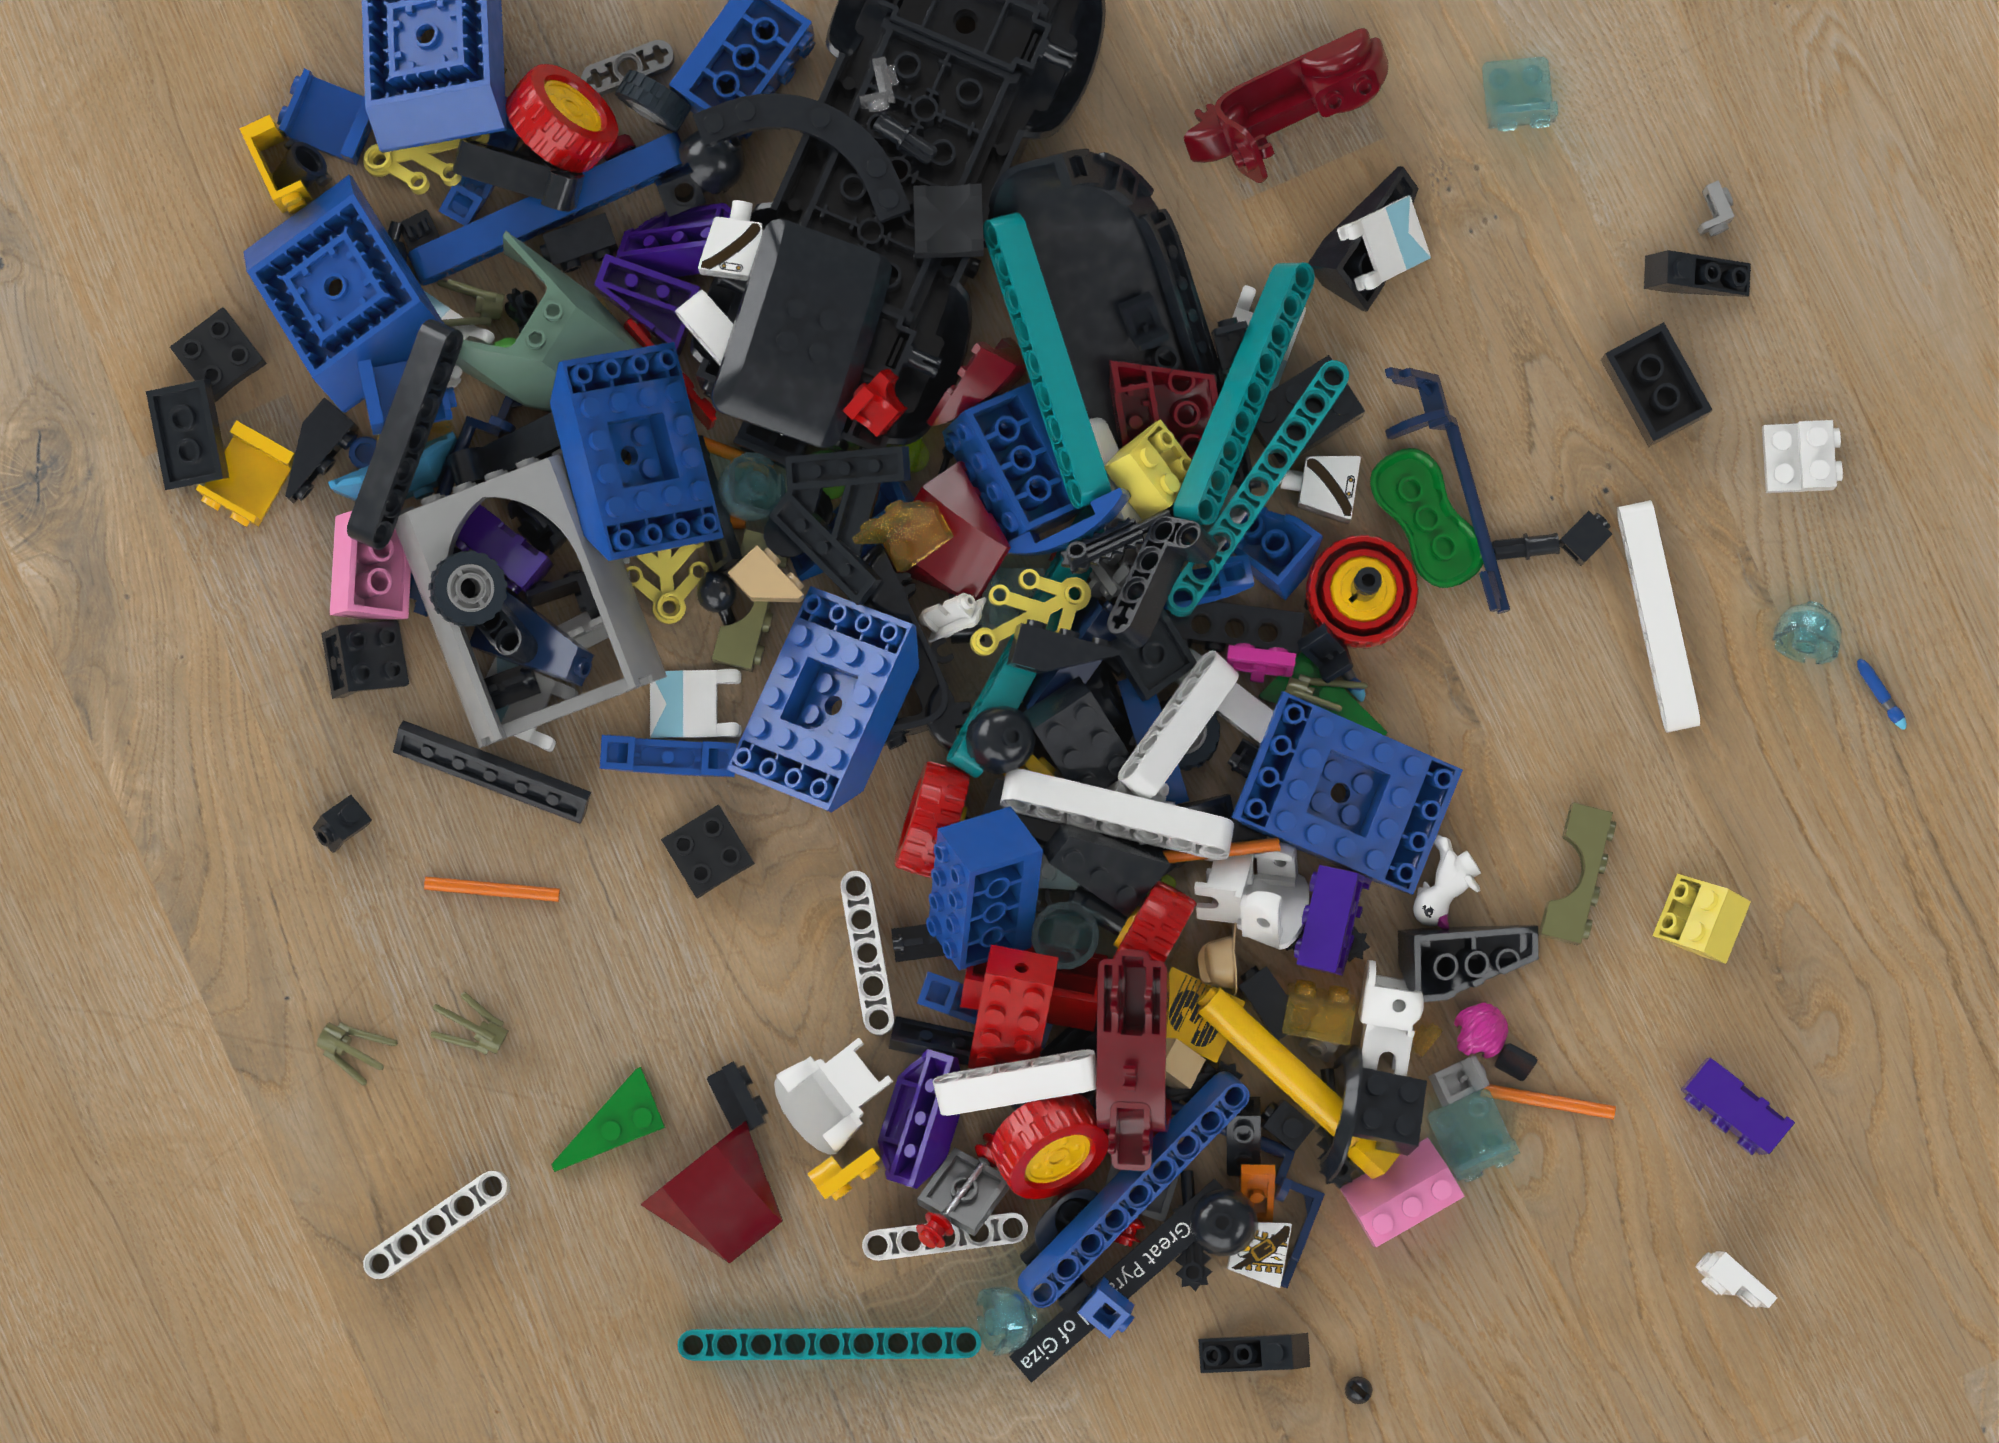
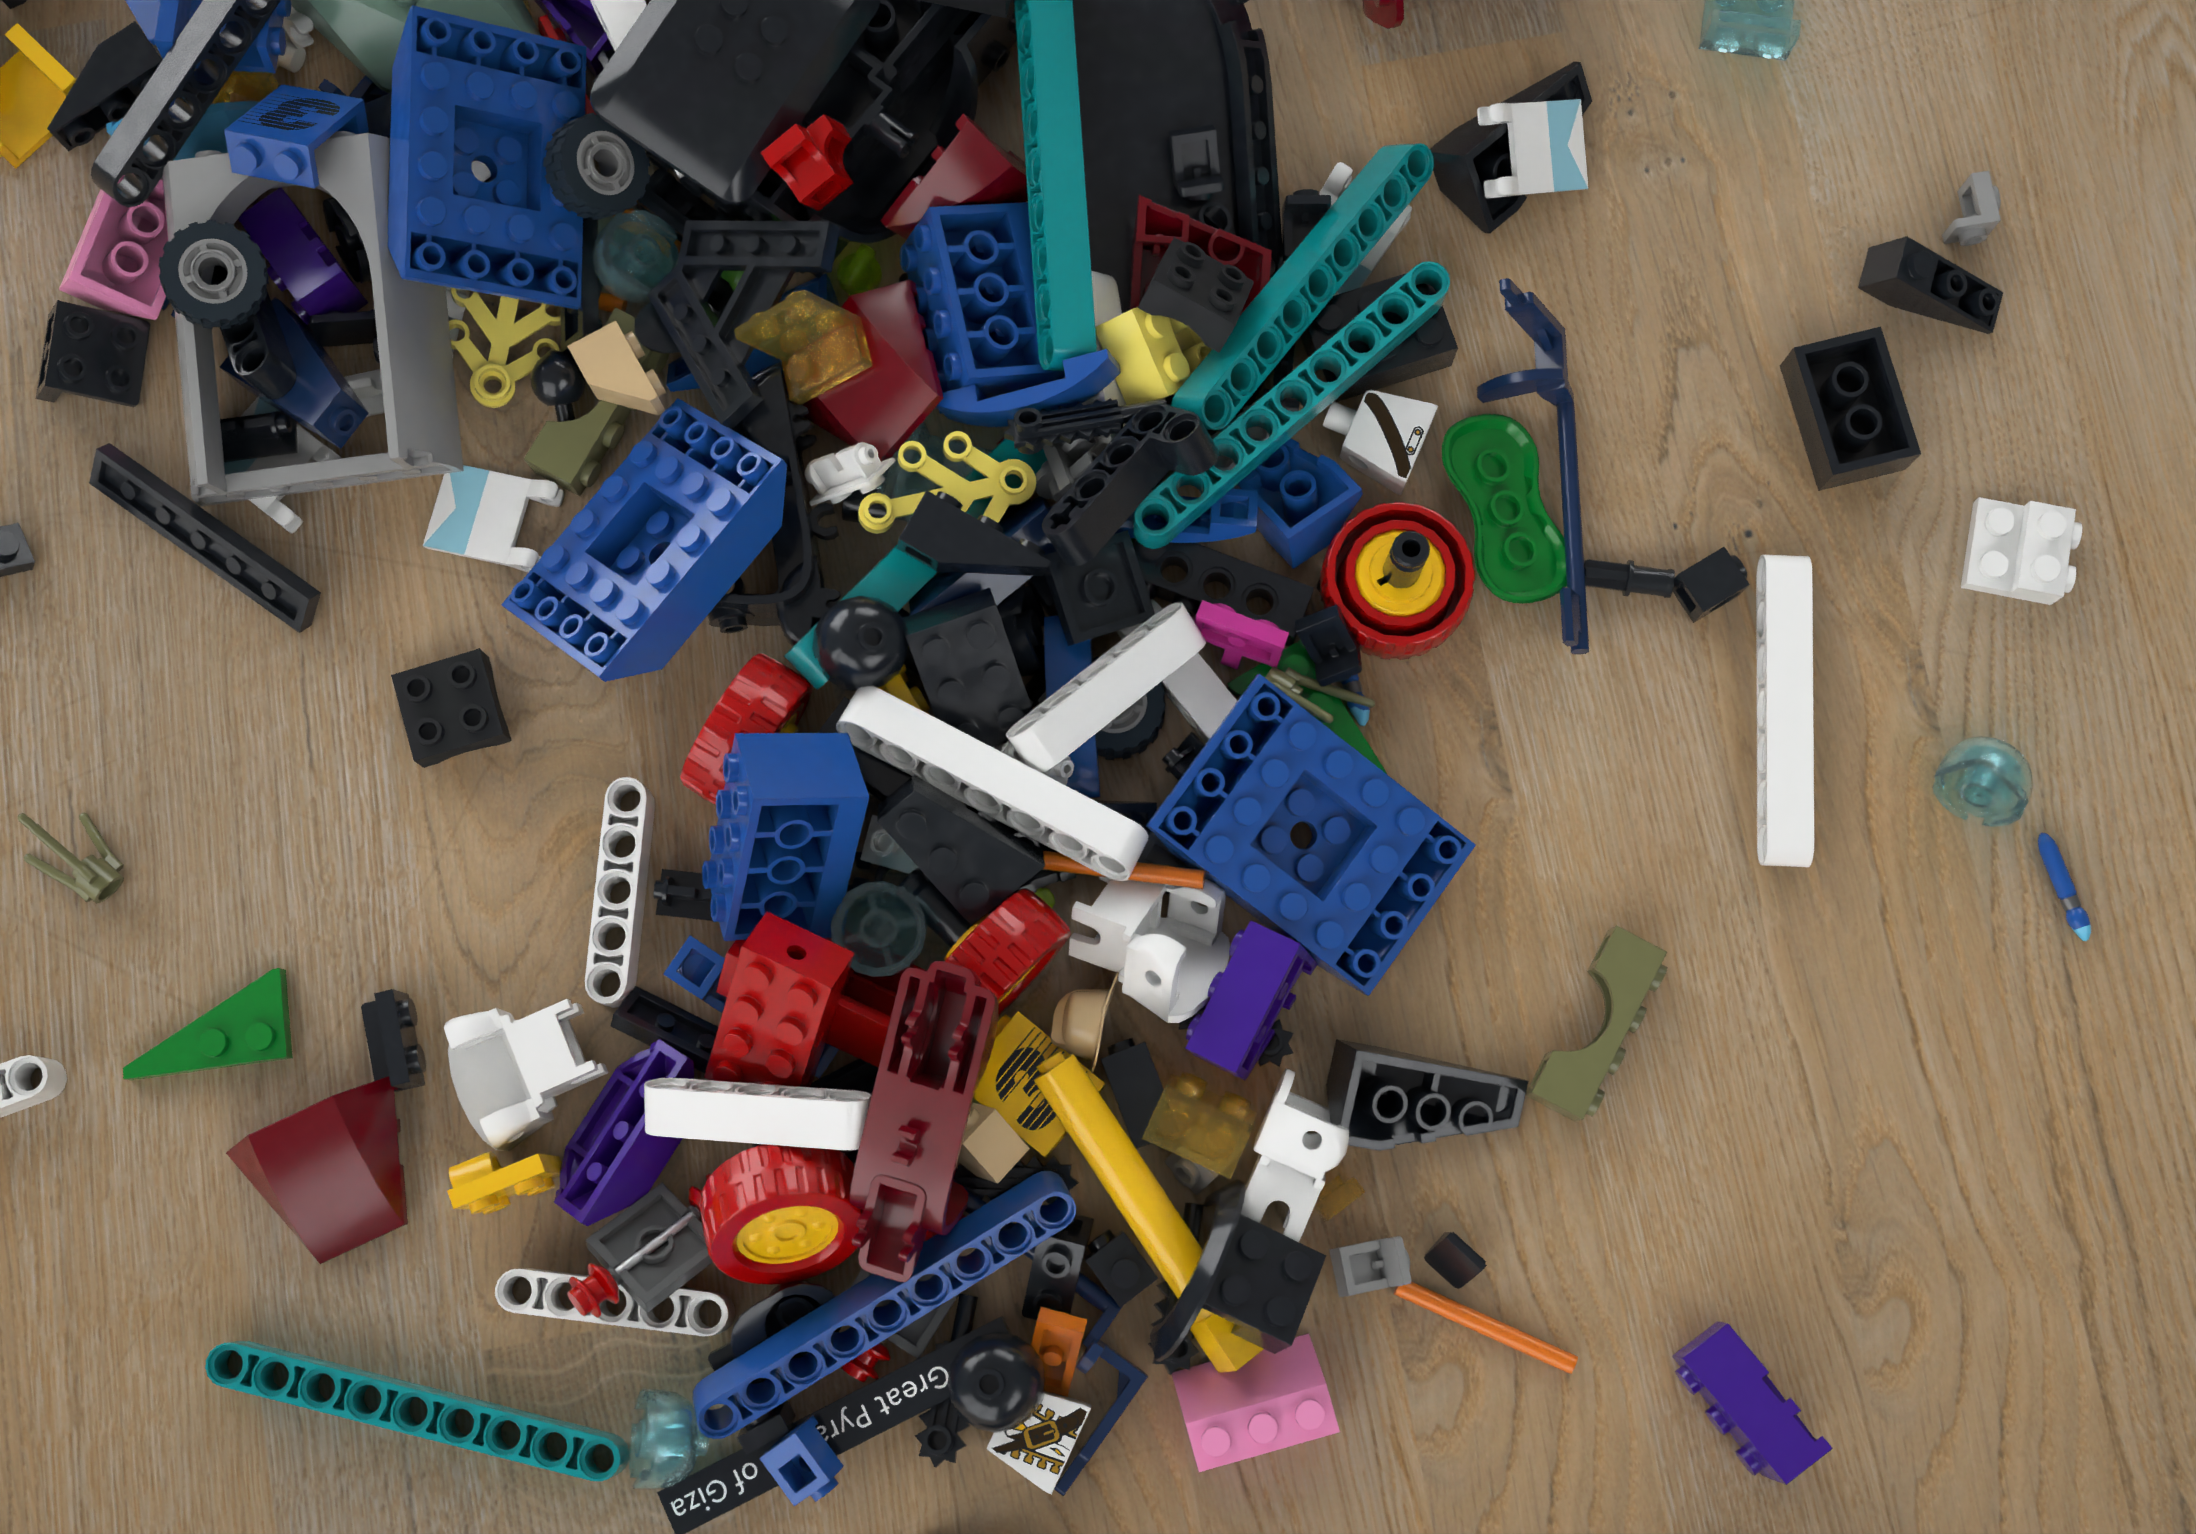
camera: 15 degrees right, 5 degrees down
orange bar [424,877,560,902] -> none
blue slope [600,735,737,777] -> none
white animal [1413,834,1481,929] -> none
clear light blue bracket [1427,1088,1520,1182] -> none
dark pink hair [1454,1003,1508,1059] -> none
light yellow slope [1653,874,1751,964] -> none
none -> blue panel [224,84,369,189]
none -> black wheel [543,113,650,220]
none -> black brick [1138,237,1254,353]

